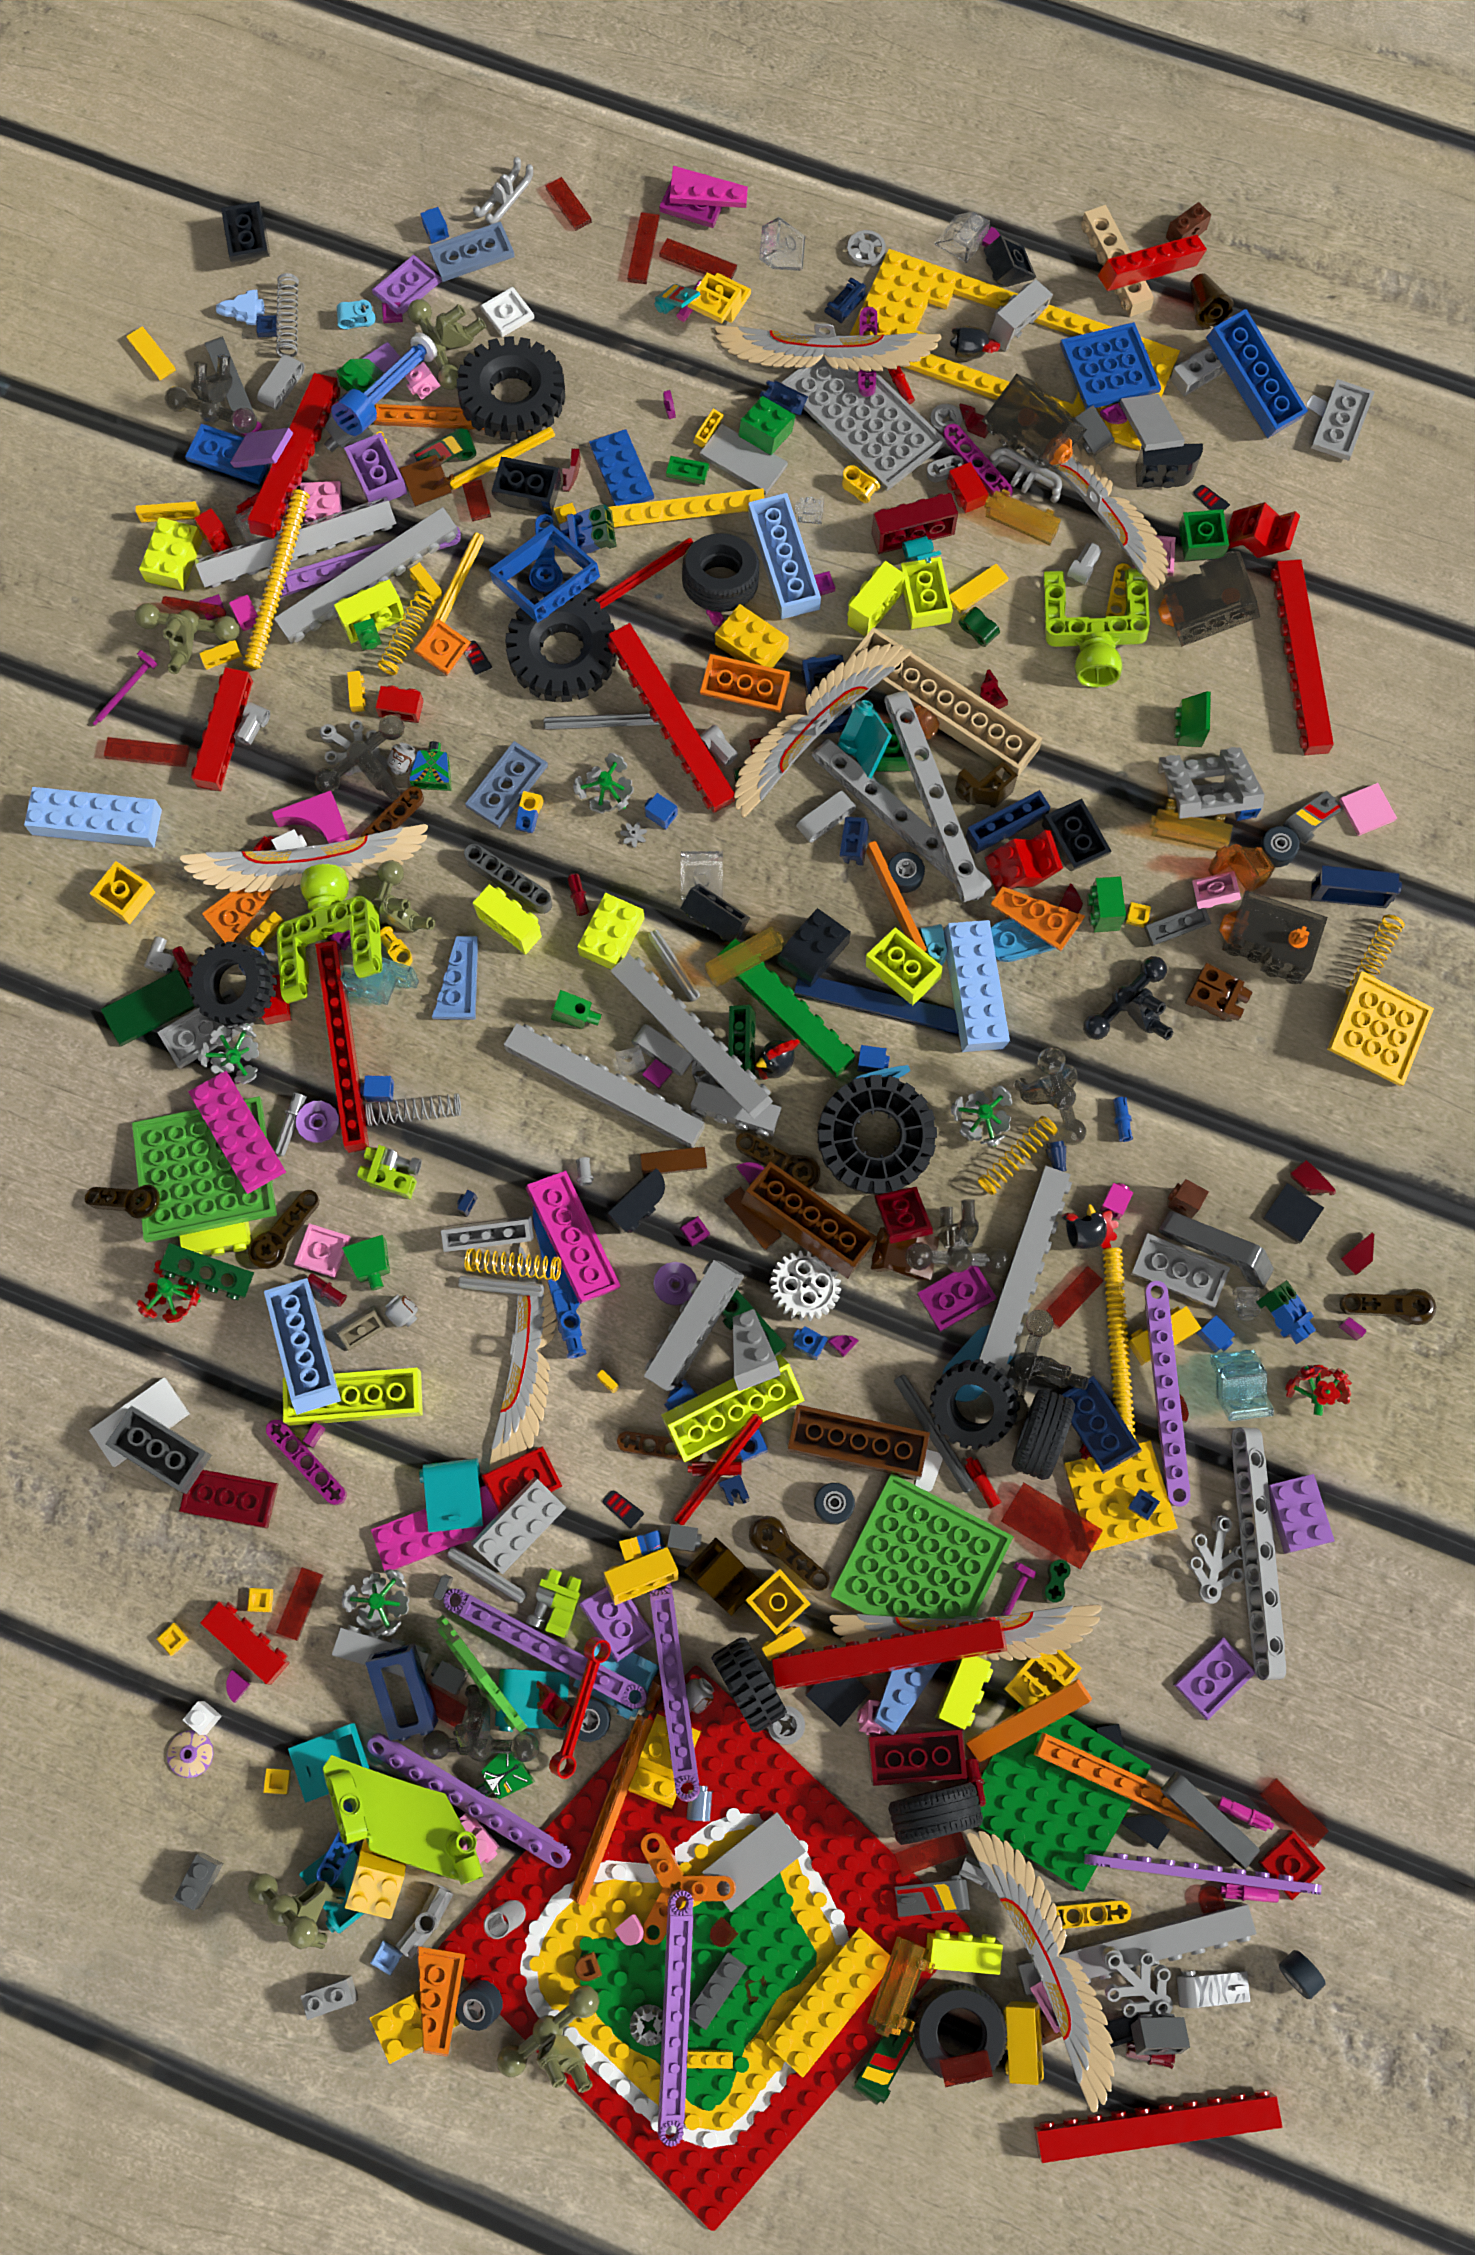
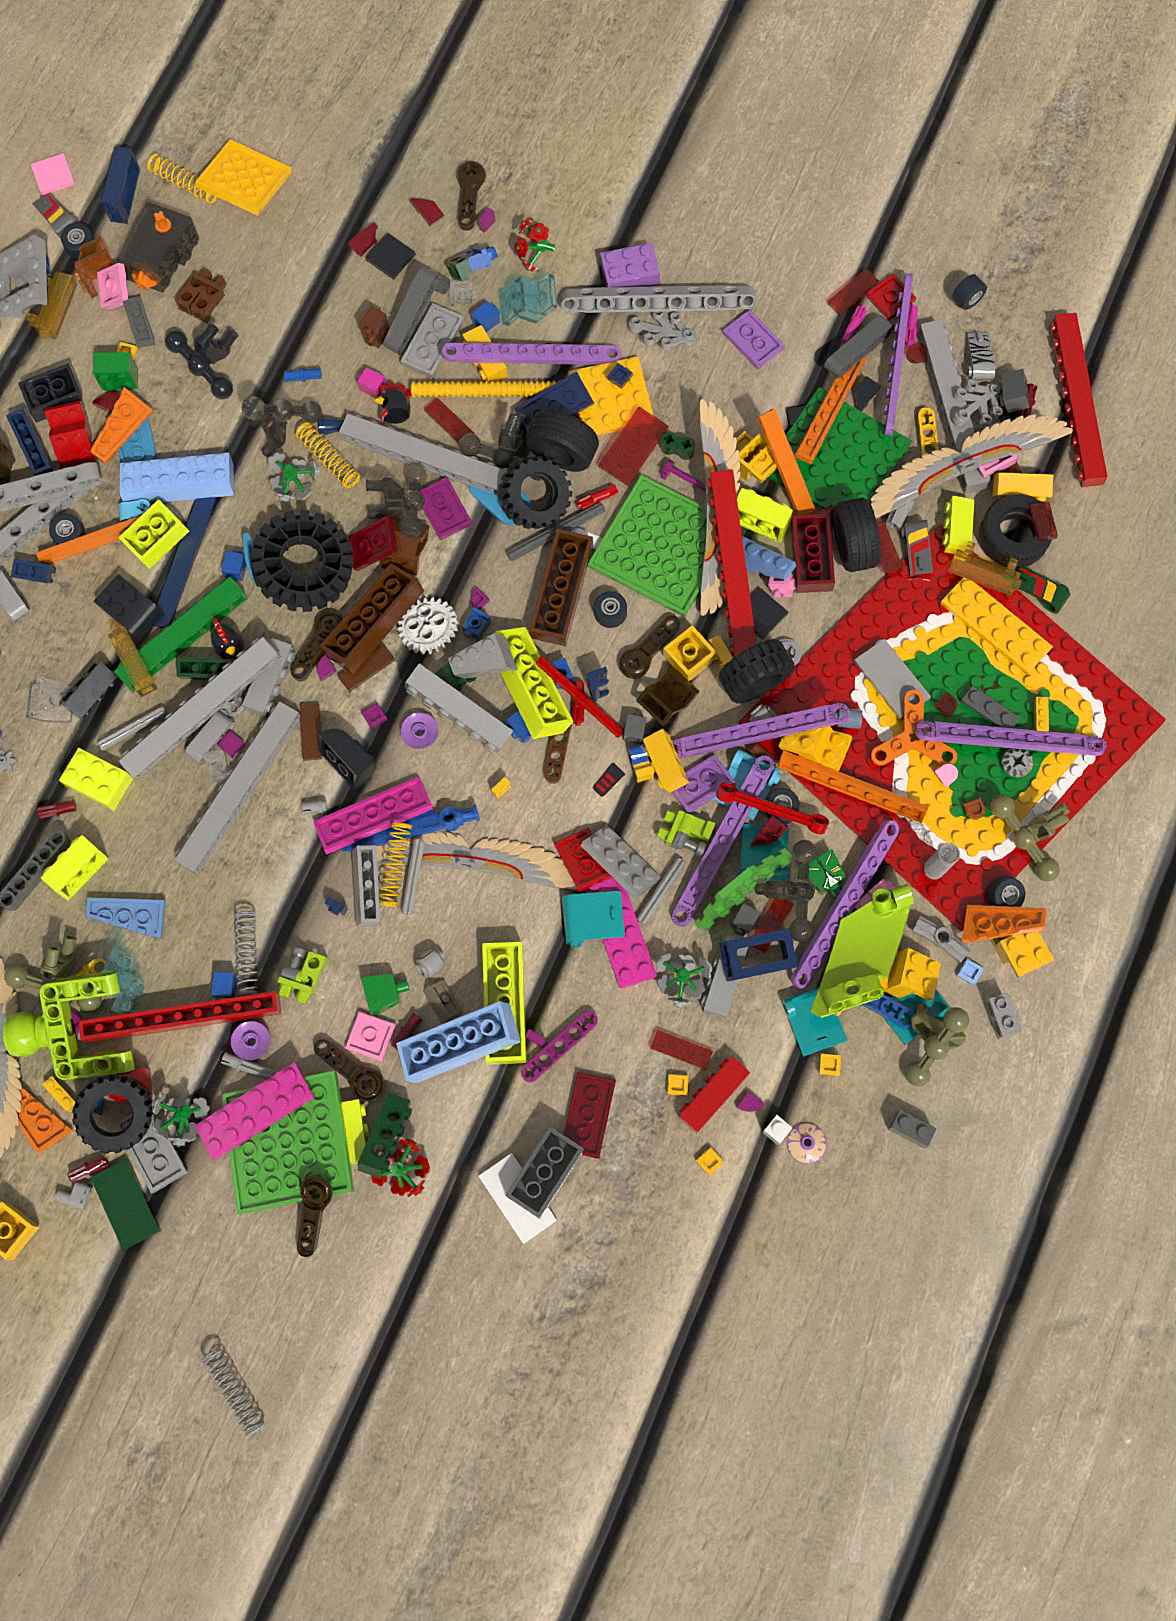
camera: 85 degrees left, 0 degrees up
dark grey tile [433,1574,453,1600] -> none
green torso [550,990,602,1029] -> none

